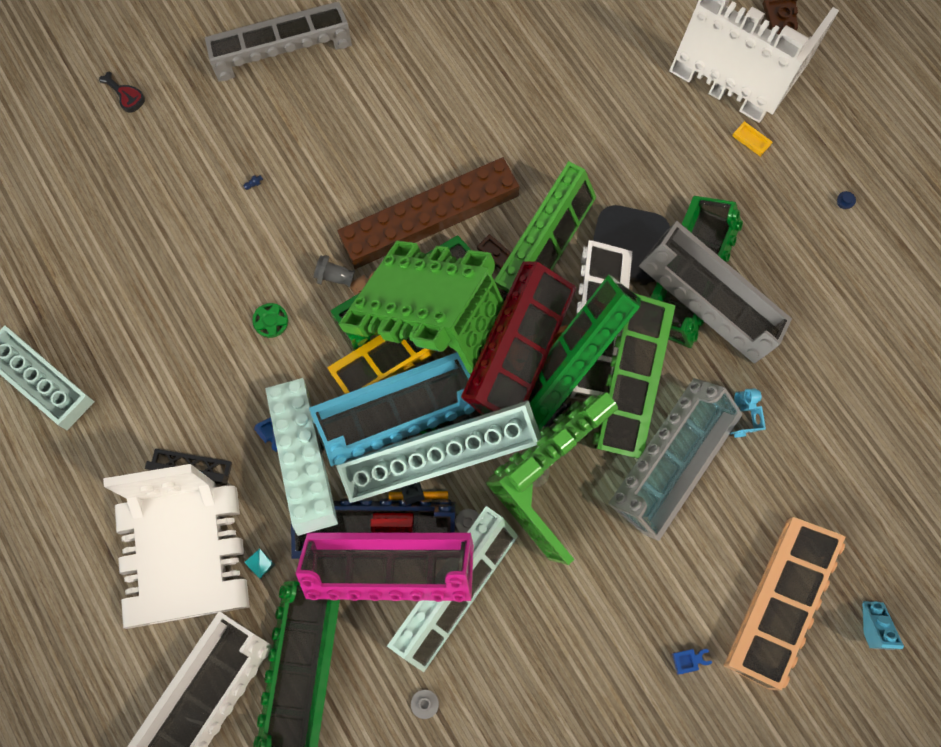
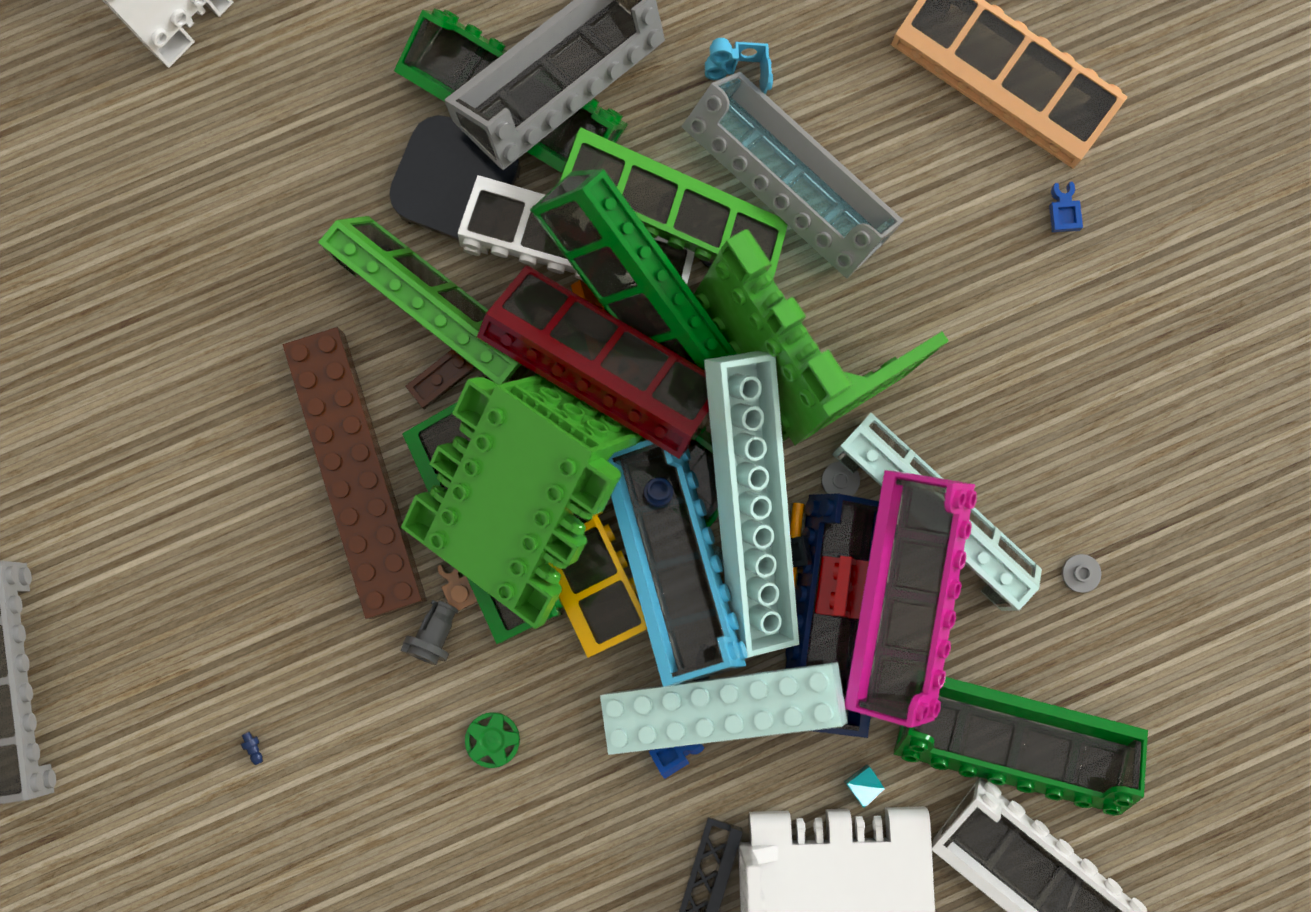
camera: 80 degrees left, 10 degrees up
none -> dark blue plate [644,478,673,507]

